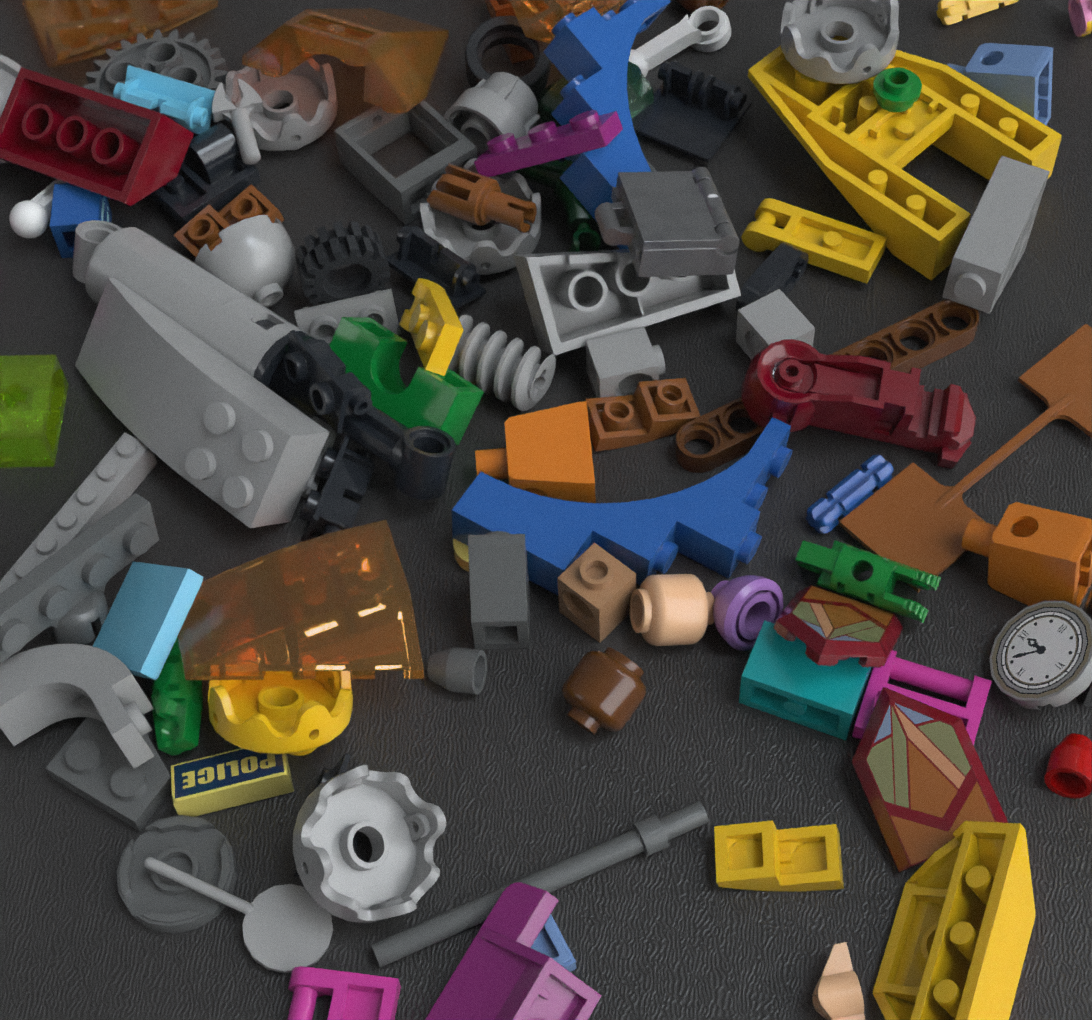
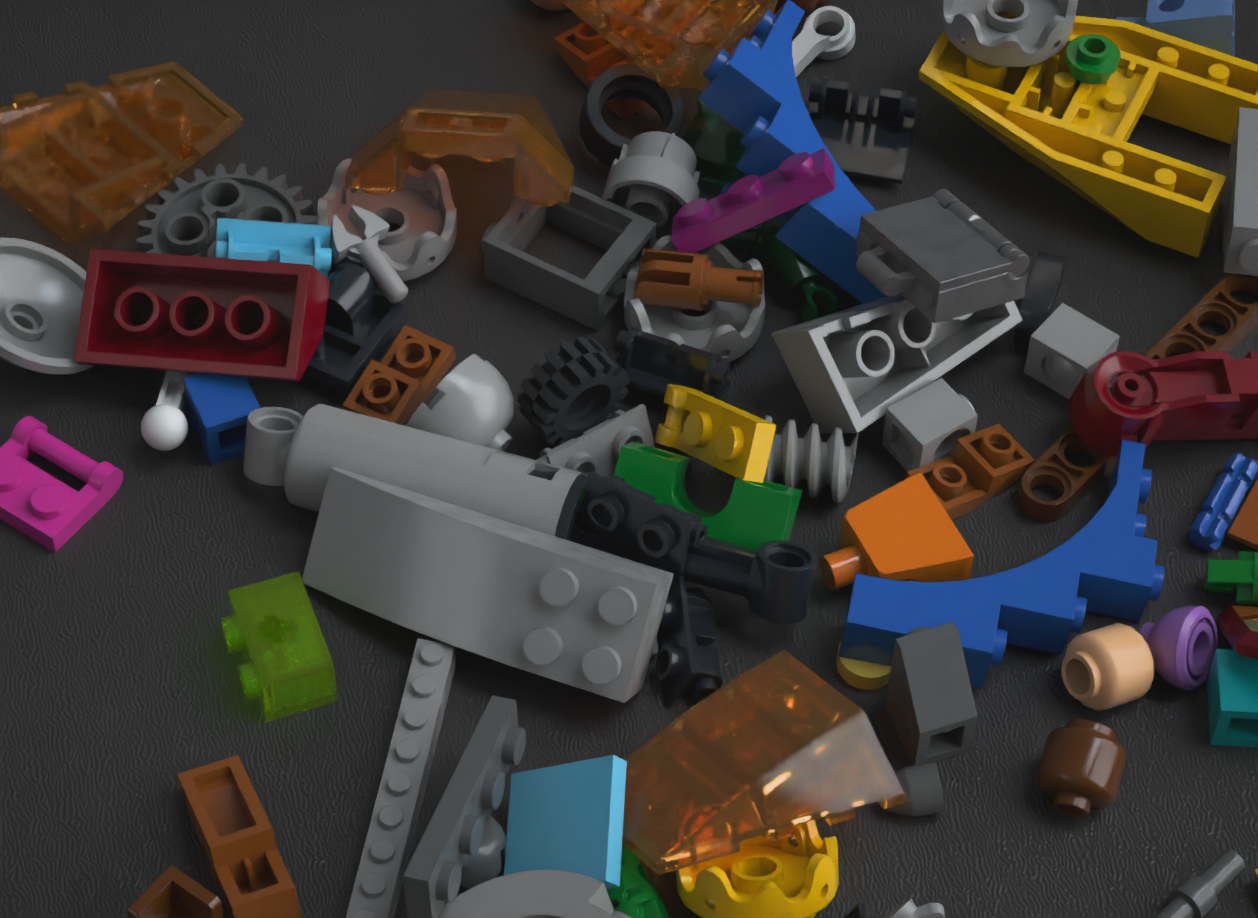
camera: 25 degrees left, 5 degrees down
medium nougat brick [557,542,636,643] -> none
yellow plate [741,198,887,284] -> none

